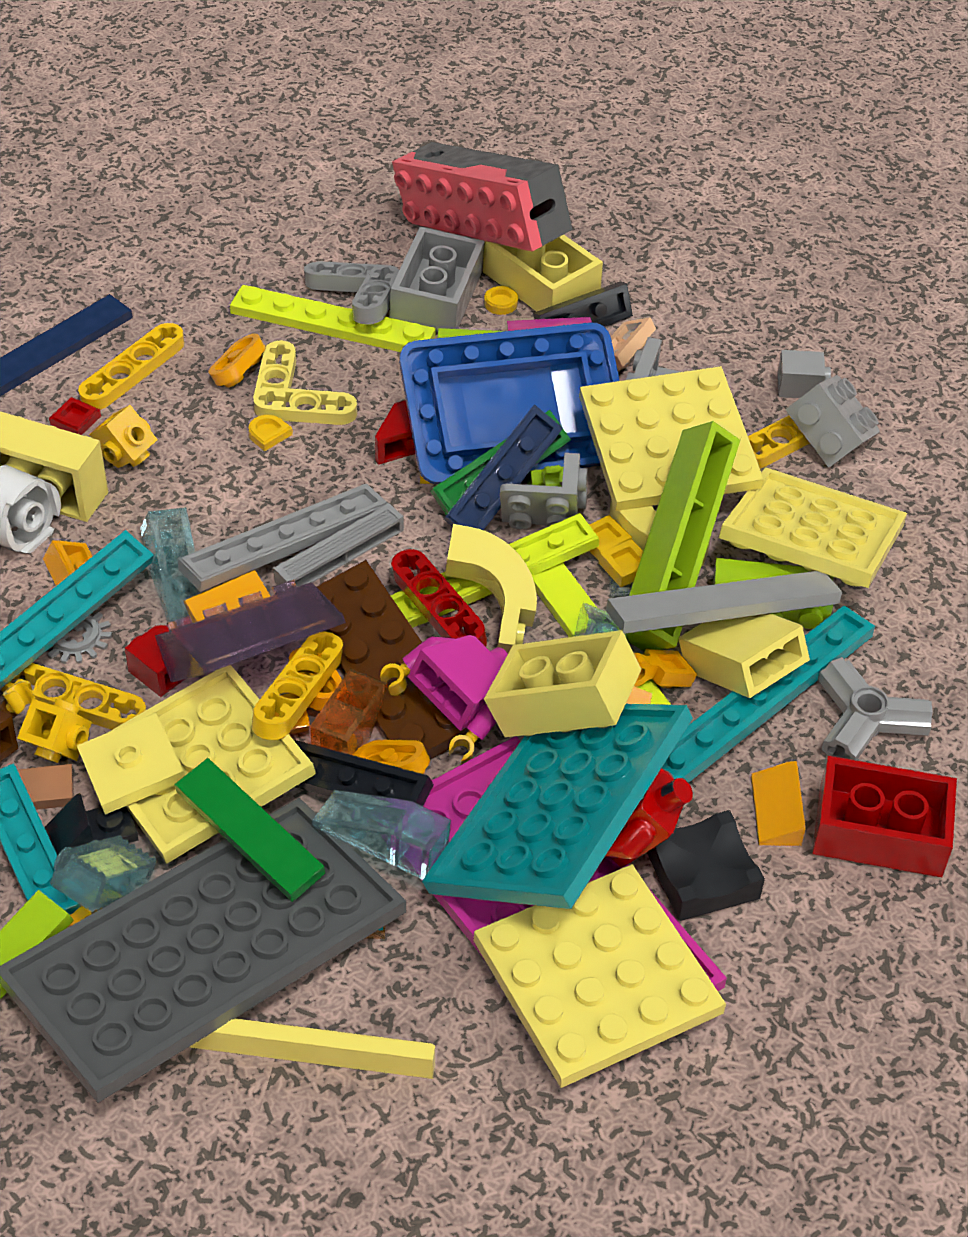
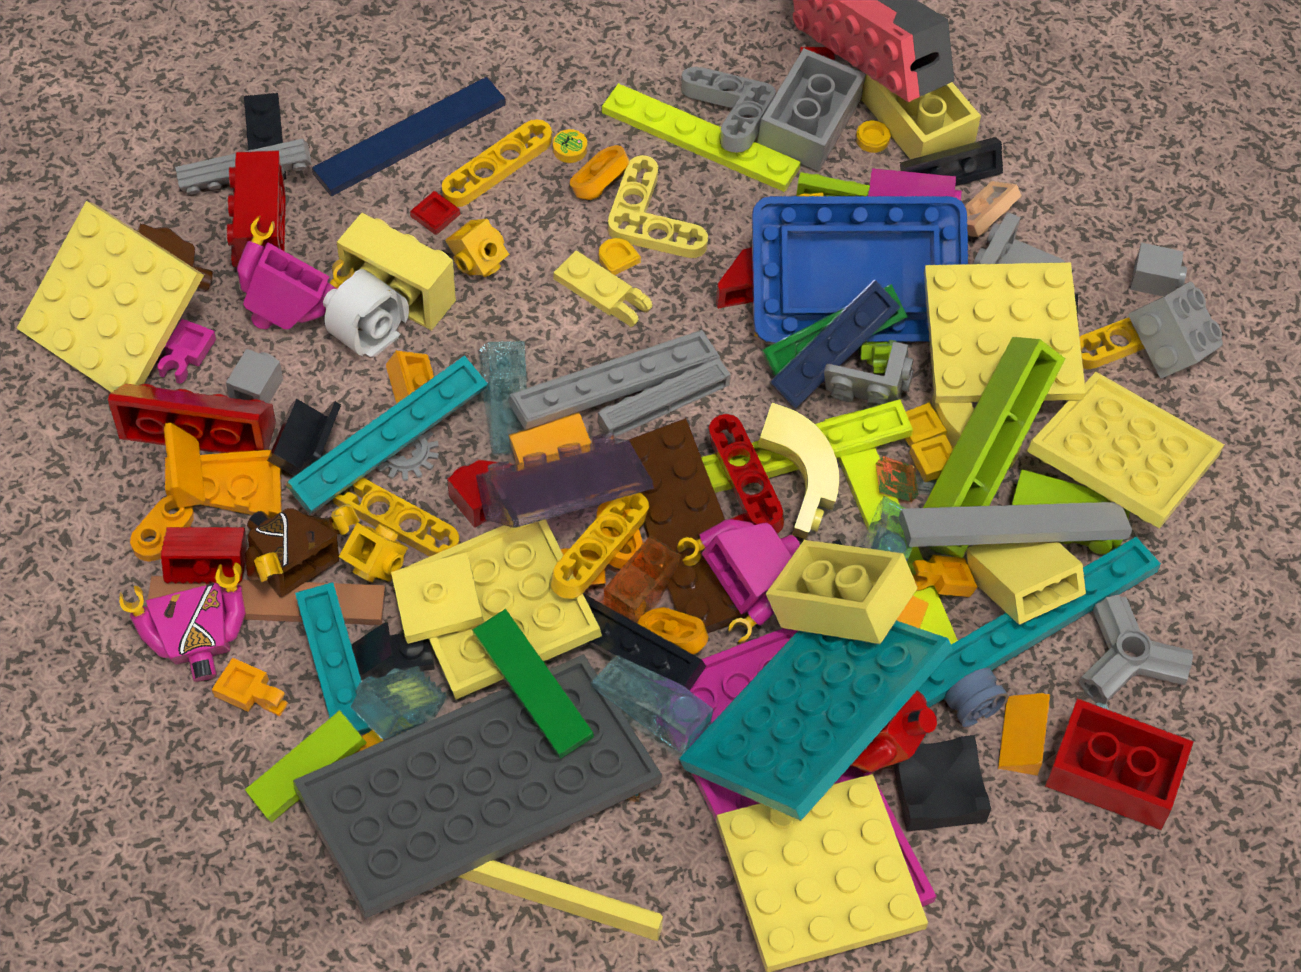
camera: 10 degrees right, 10 degrees up
none -> tile [553,129,587,163]
none -> light yellow hinge [554,250,652,327]
none -> clear orange tile [876,456,919,502]
none -> sand blue wheel [945,668,1009,727]

